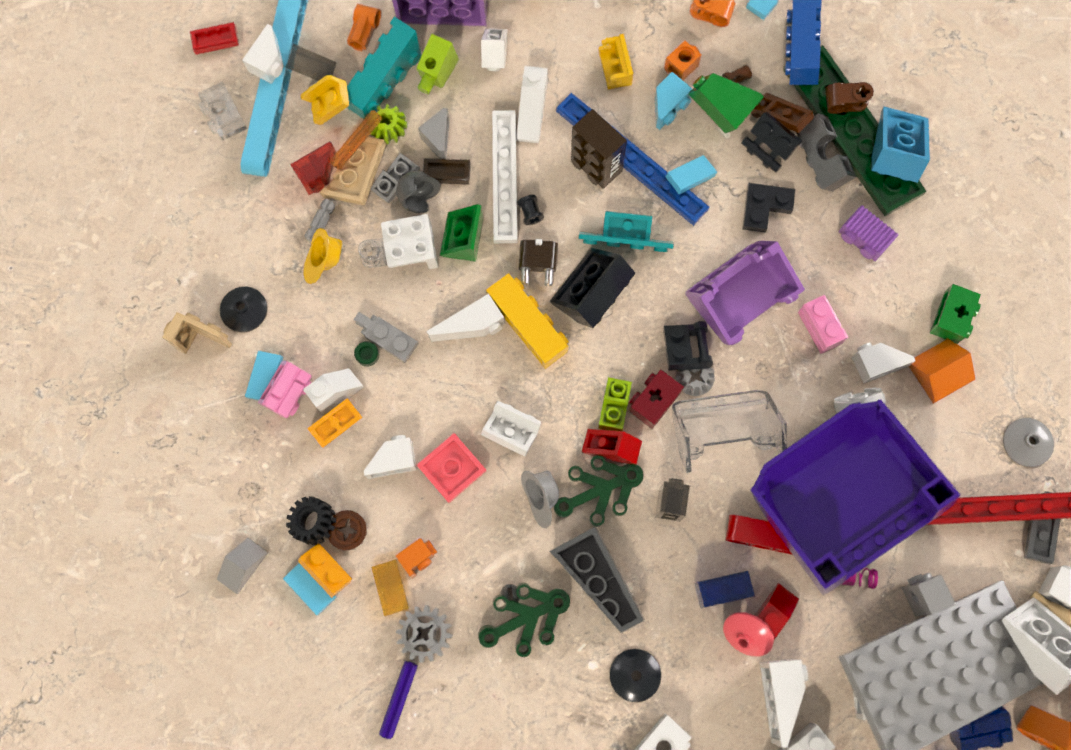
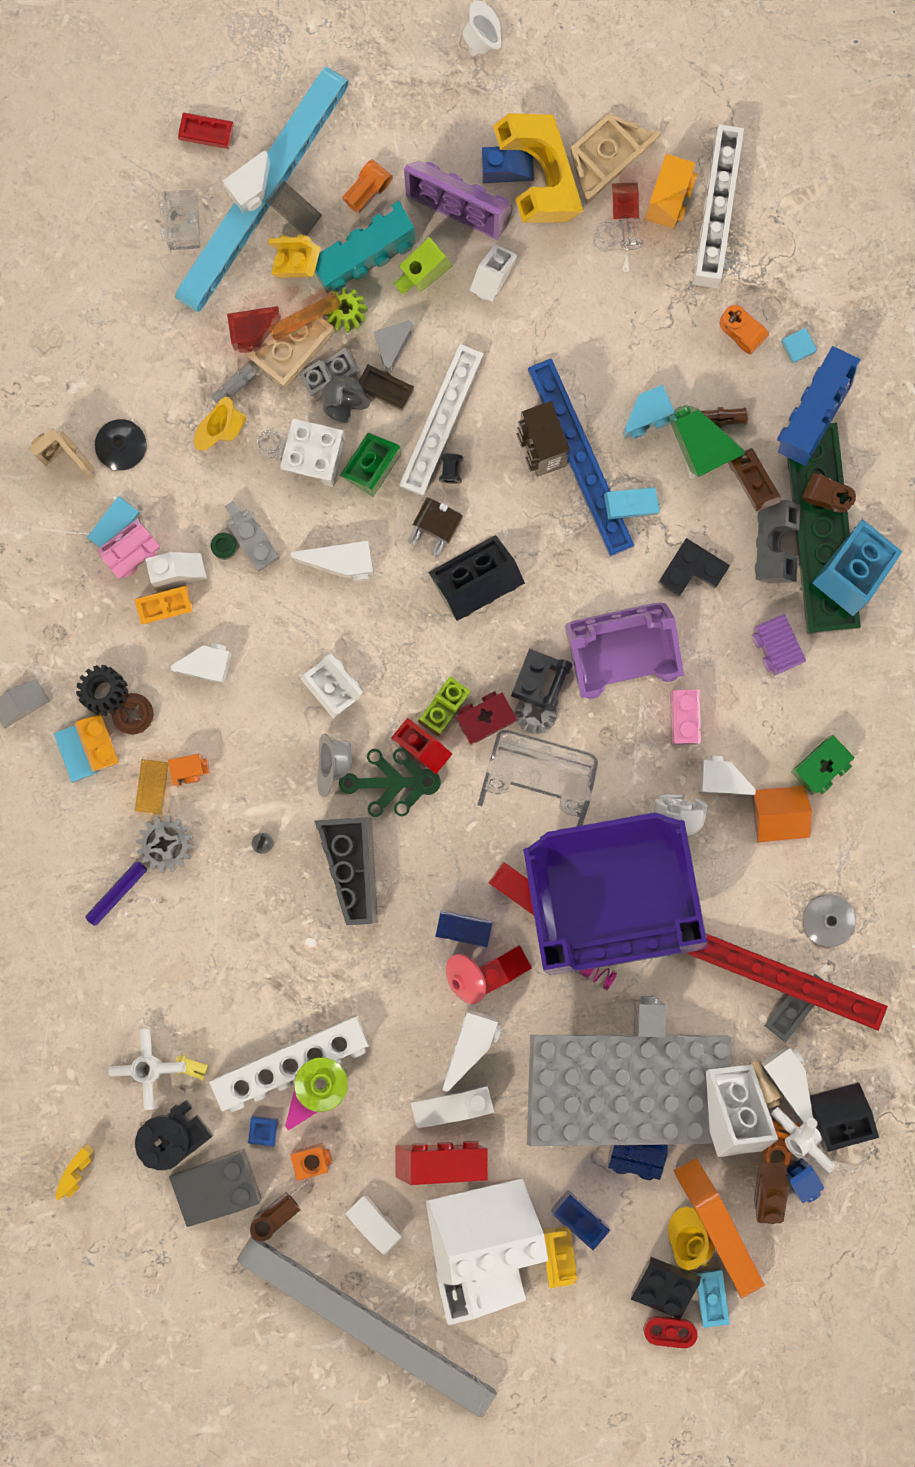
camera: 20 degrees right, 10 degrees up
coral plate [417,433,487,503] -> none
dark green plant [478,583,570,657] -> none
yellow brick [486,273,569,369] -> none
white slope [516,66,548,144] -> none
teal bracket [578,211,674,252] -> none
yellow hinge [598,34,633,90] -> none
black dish [609,649,661,702] -> none
clear smoke brick [655,478,690,522] -> none
orange brick [664,41,702,81] -> none
black plate [741,111,802,173] -> none

